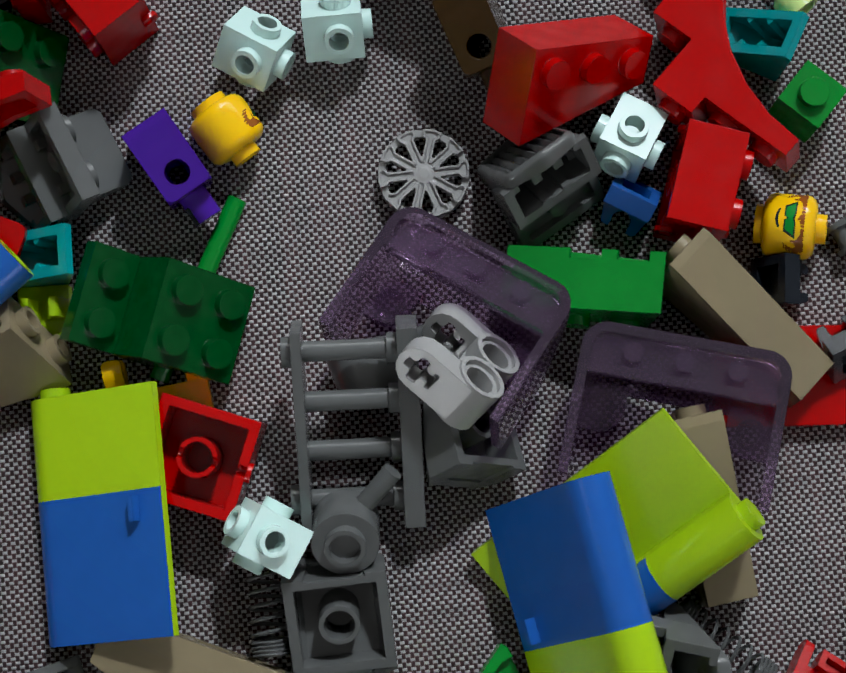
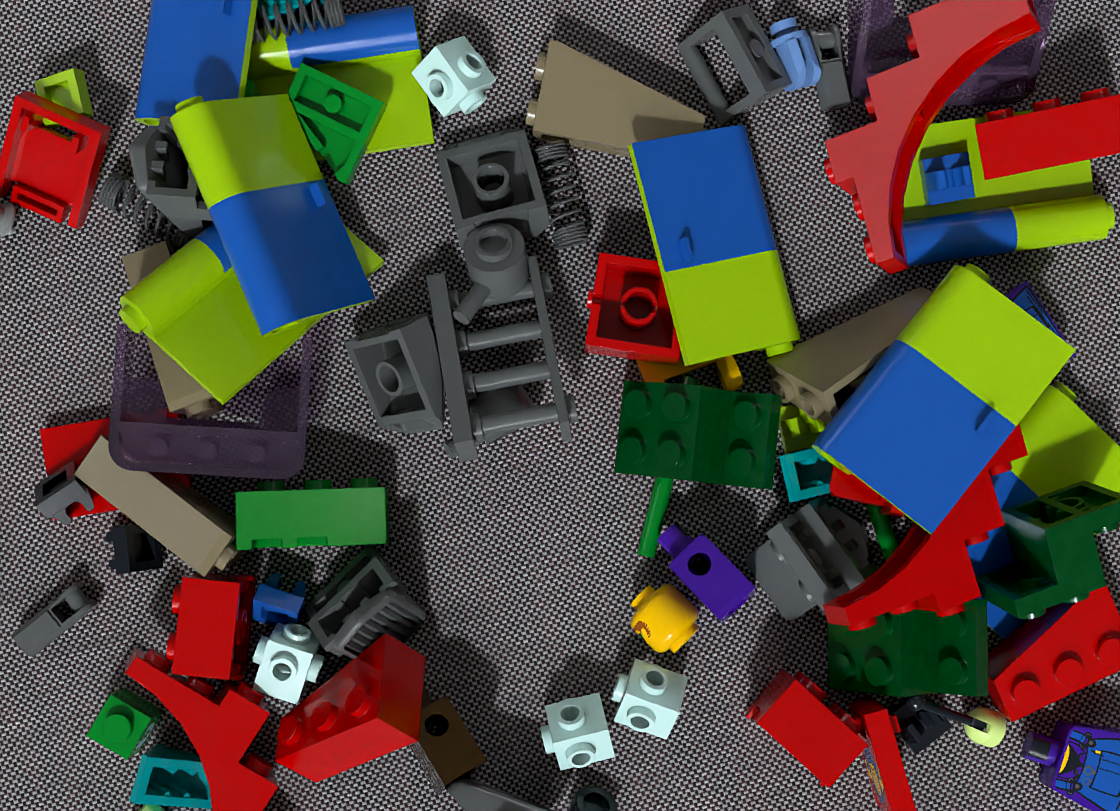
camera: 170 degrees right, 5 degrees up
light aqua brick [221,495,313,579] -> none
clear purple windscreen [318,207,571,450] -> none
light grey wheel [378,129,470,222] -> none
light grey piece [395,303,520,430] -> none
yellow head [753,193,828,260] -> none

